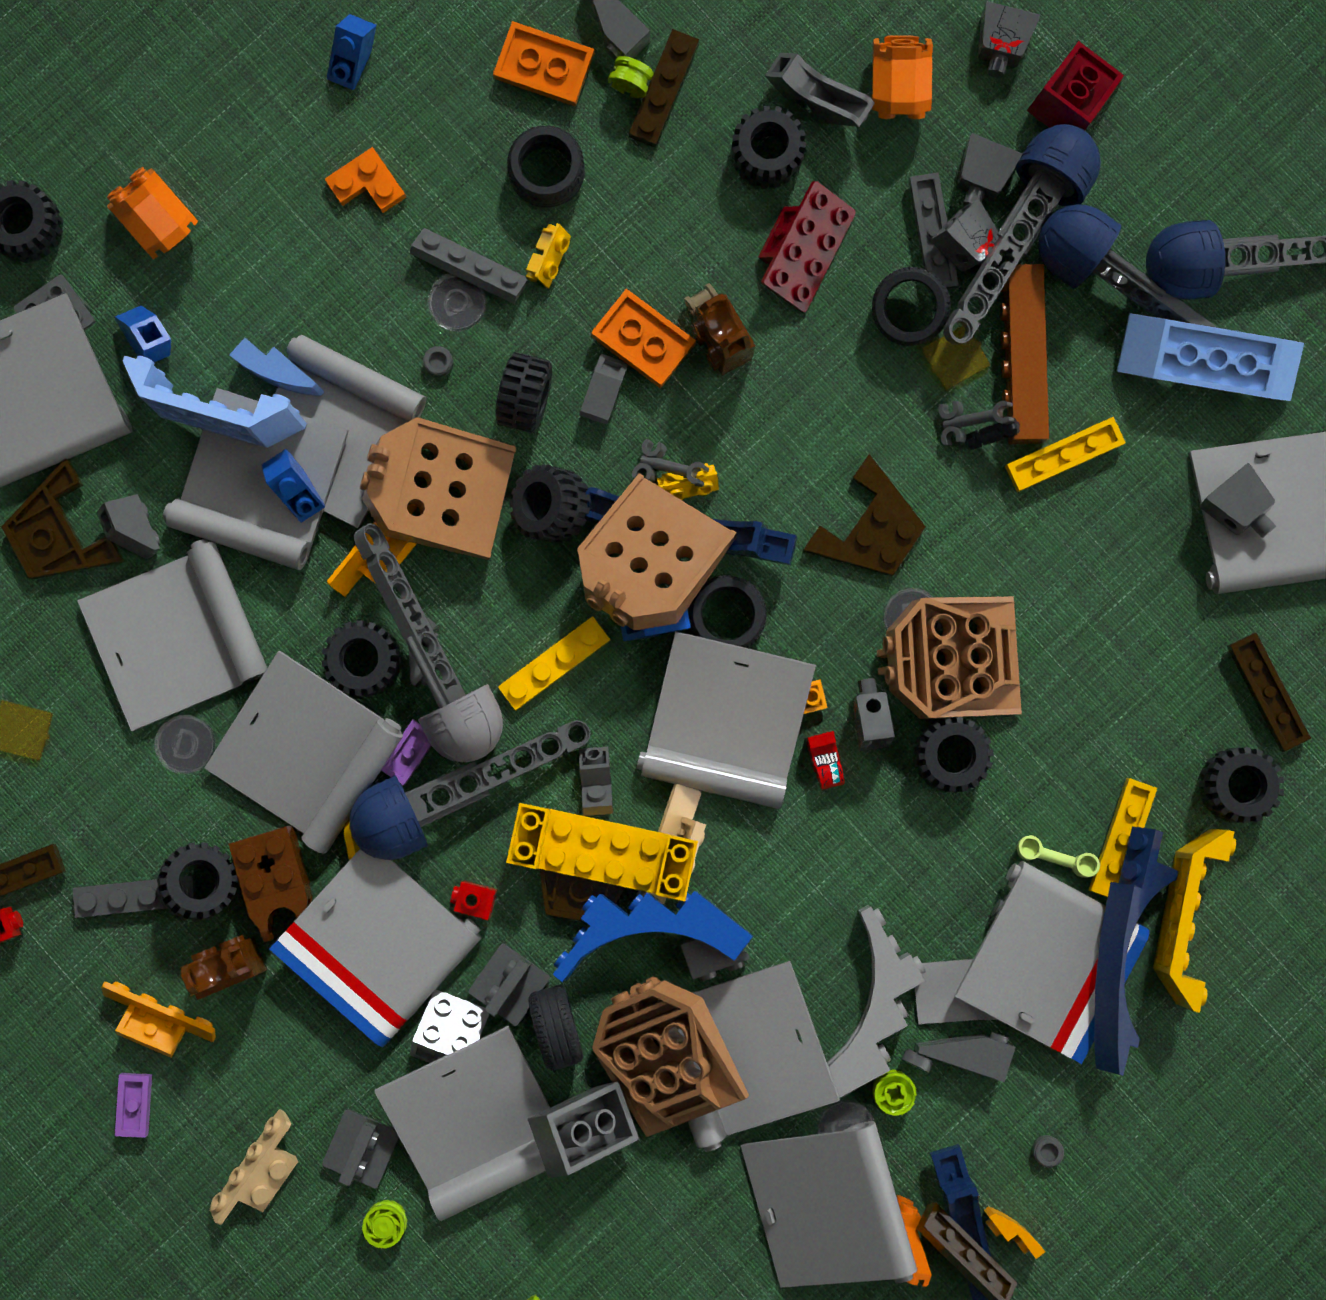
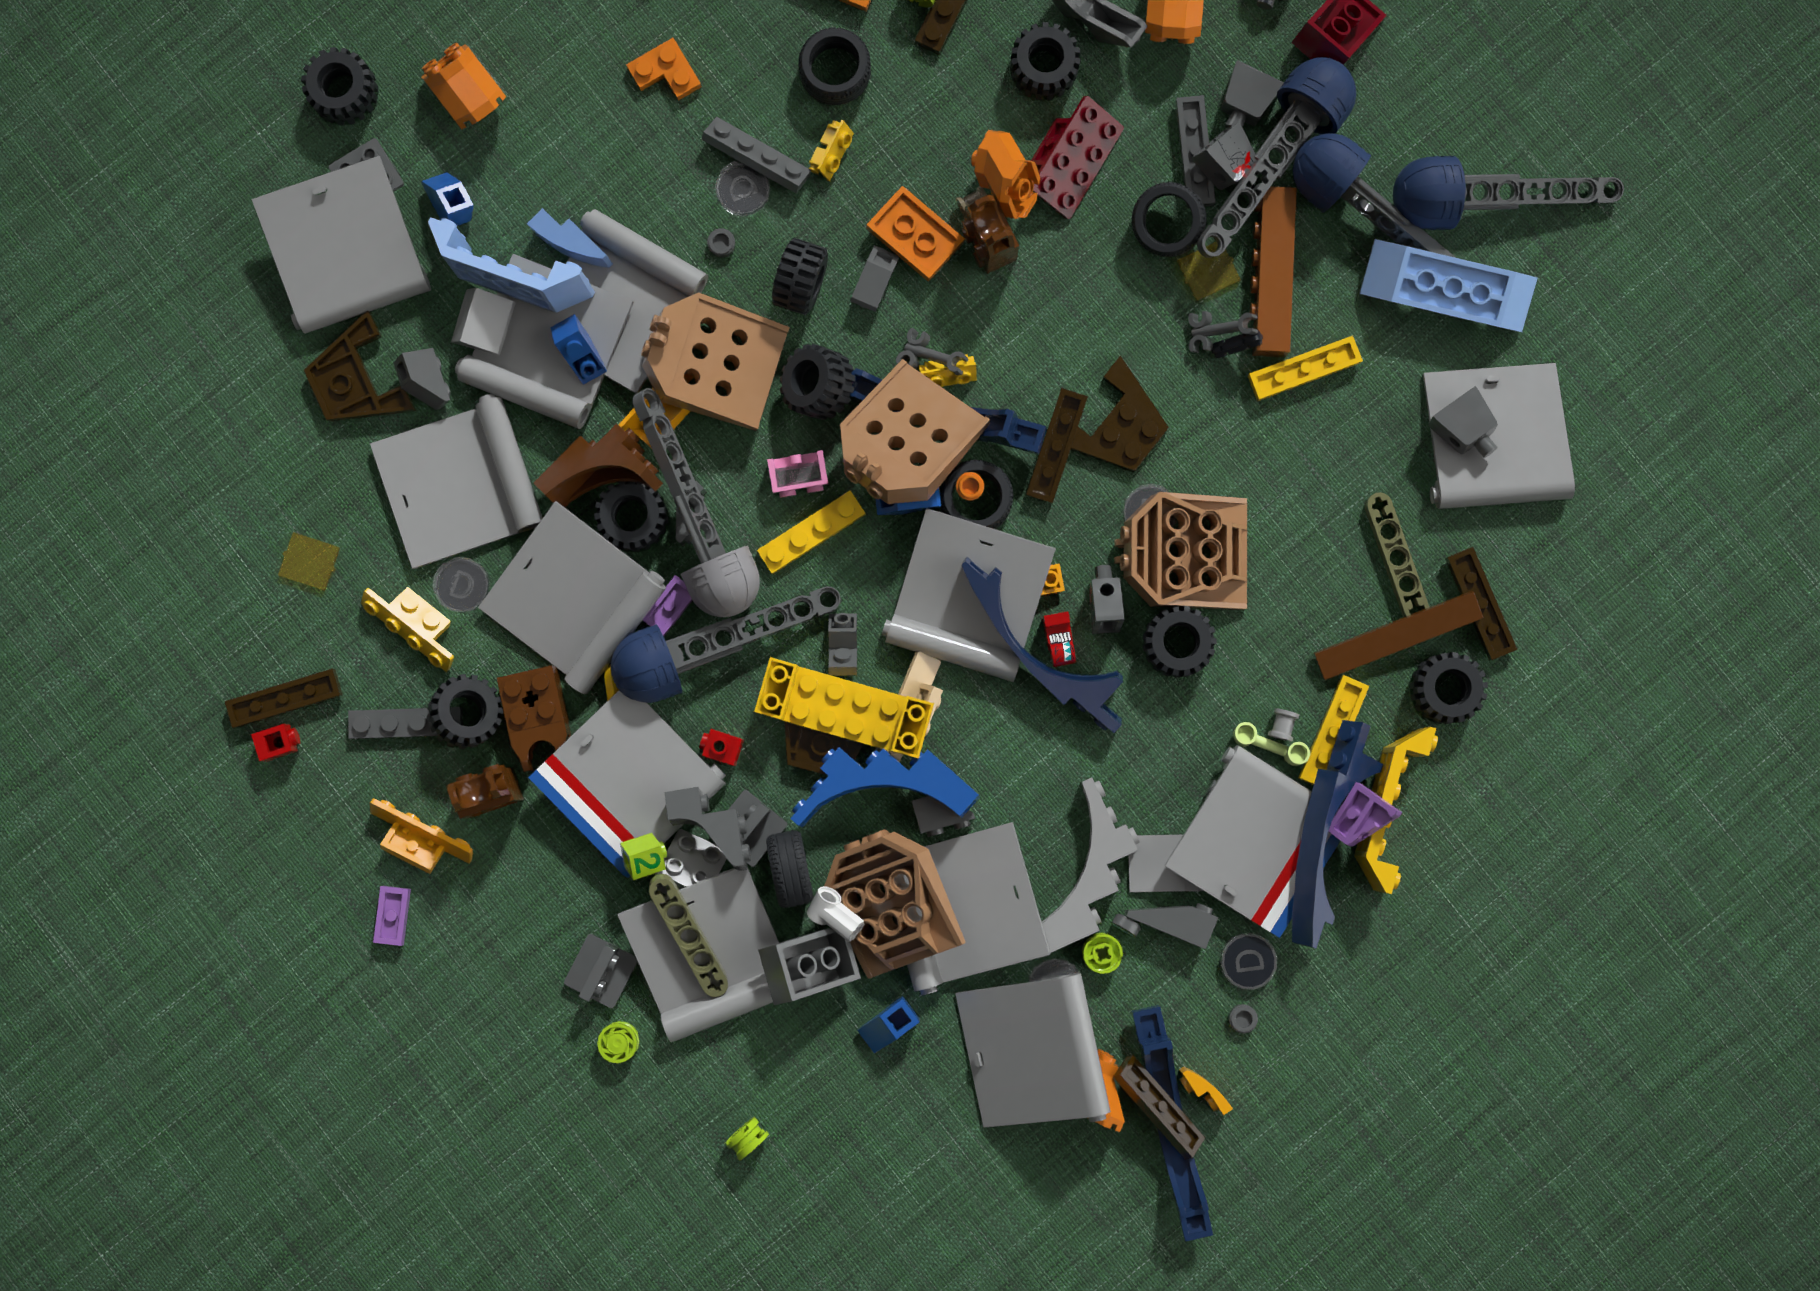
camera: 10 degrees right, 0 degrees up
tan bracket [210,1109,298,1225] -> none
none -> yellow bracket [361,587,454,672]
none -> light grey slope [451,288,516,355]
none -> reddish brown arch [534,423,663,508]
none -> lime brick [620,833,667,880]
none -> olive beam [649,874,728,997]
none -> dark grey arch [664,787,751,871]
none -> bright pink window [767,450,828,498]
none -> white piece [807,886,864,942]
none -> blue slope [857,996,920,1053]
none -> orange plate [956,472,984,500]
none -> dark blue slope [961,557,1123,733]
none -> orange brick [971,130,1040,219]
none -> dark brown plate [1026,388,1088,503]
none -> black tile [1220,933,1277,990]
none -> light grey bush [1268,708,1299,742]
none -> reddish brown tile [1314,591,1484,680]
none -> medium lavender wing [1328,782,1402,847]
none -> olive beam [1365,492,1429,617]

